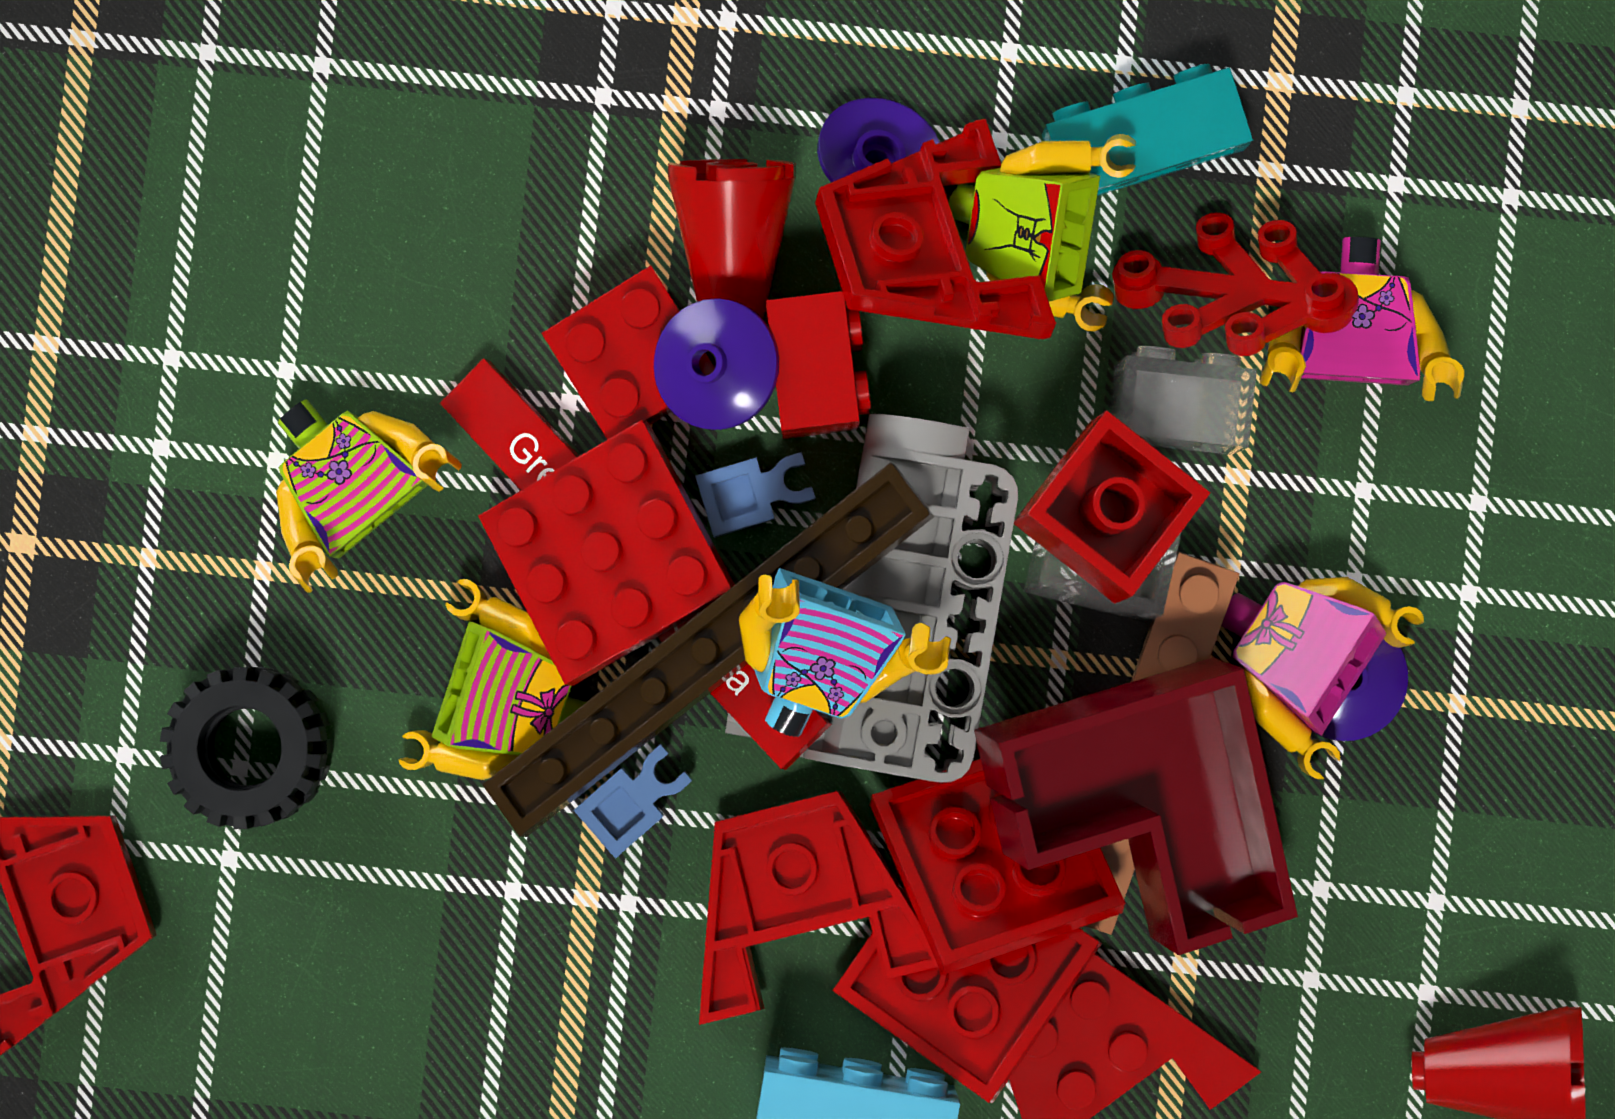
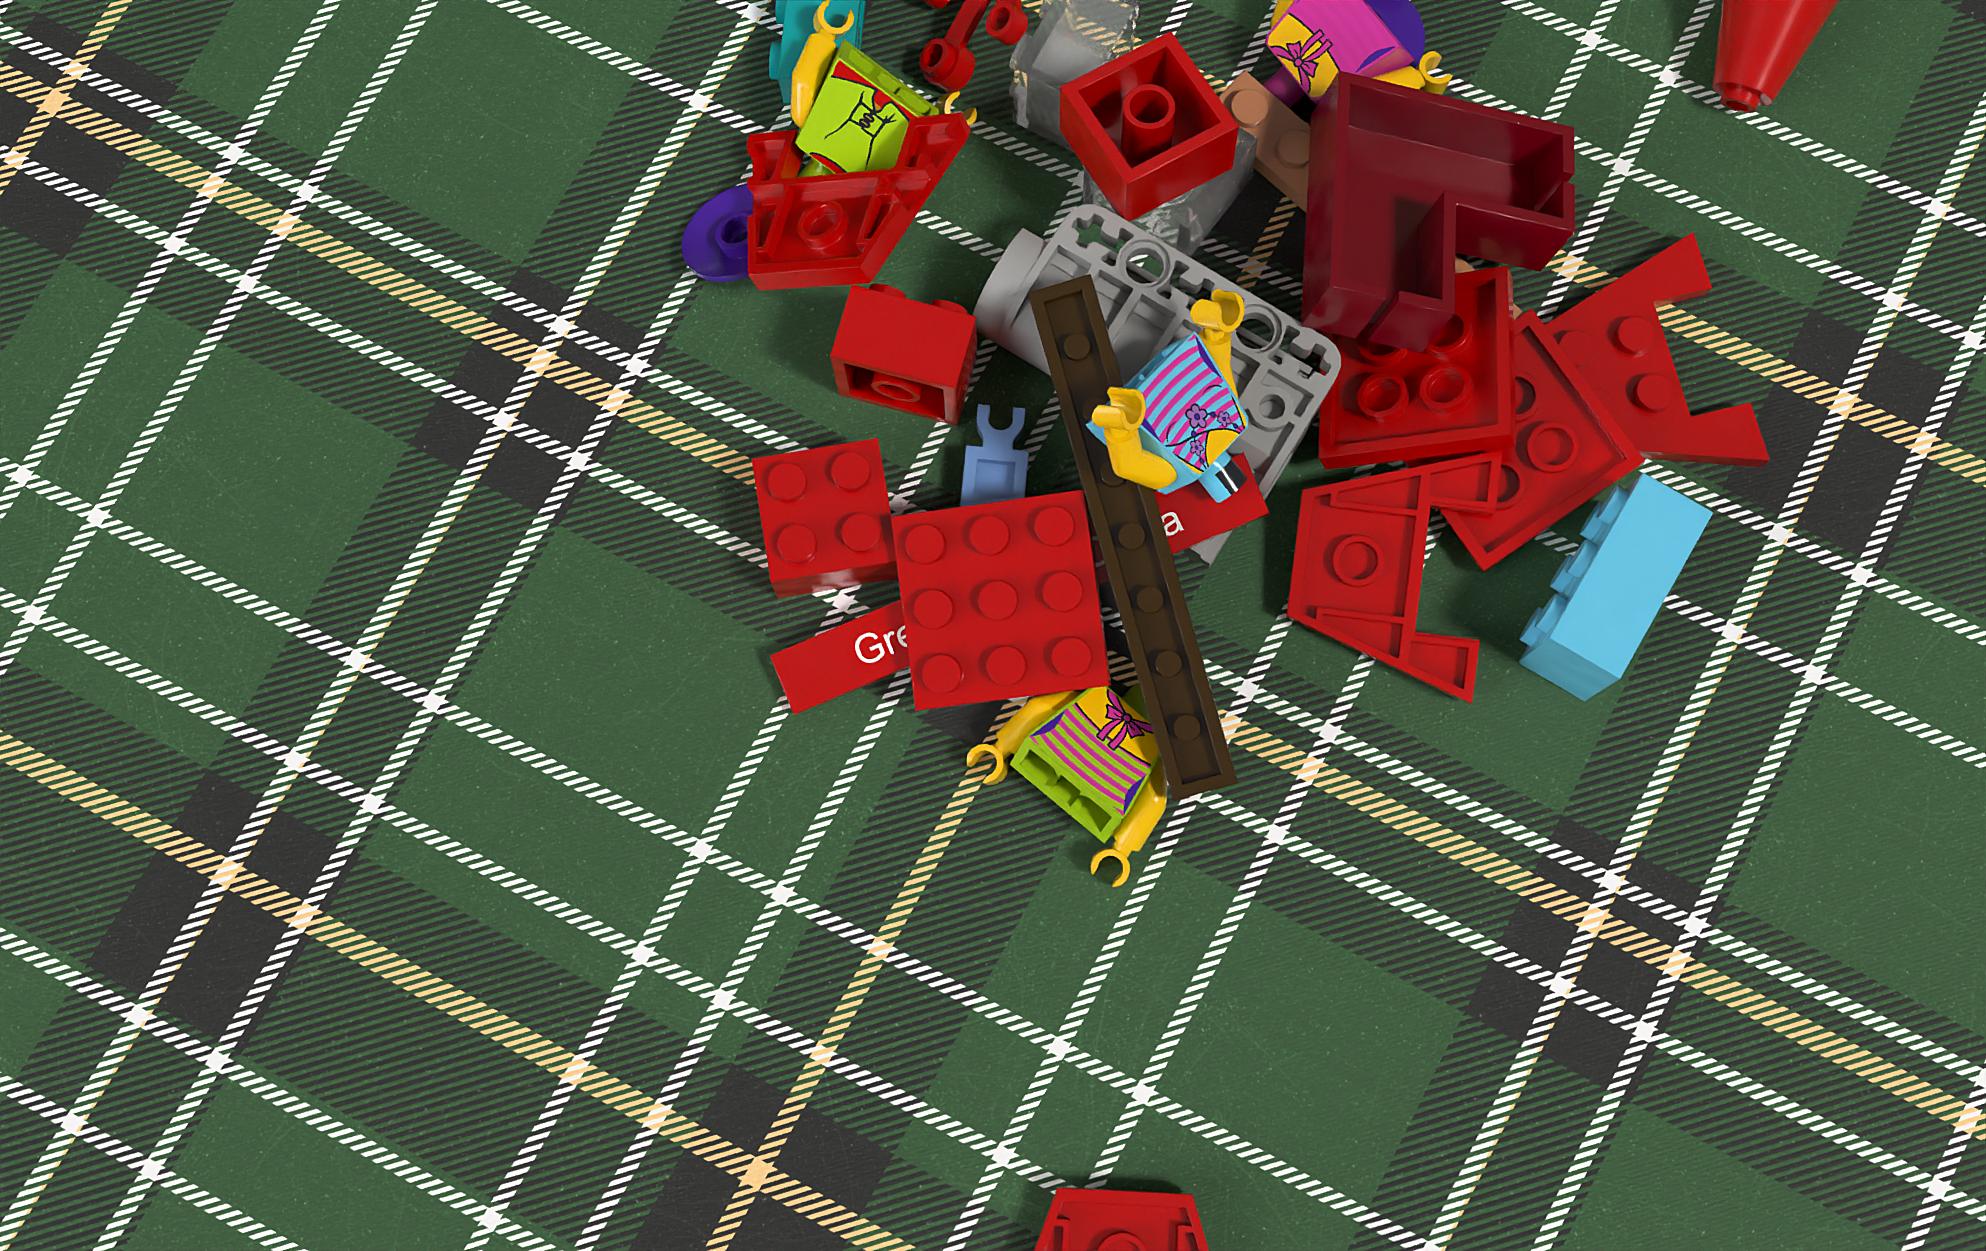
camera: 70 degrees left, 10 degrees down
black tyre [160,667,333,829] -> none
torso [276,399,462,593] -> none
medium blue plate [573,744,693,859] -> none
dark purple dish [654,299,779,430] -> none
red cone [668,159,796,318] -> none

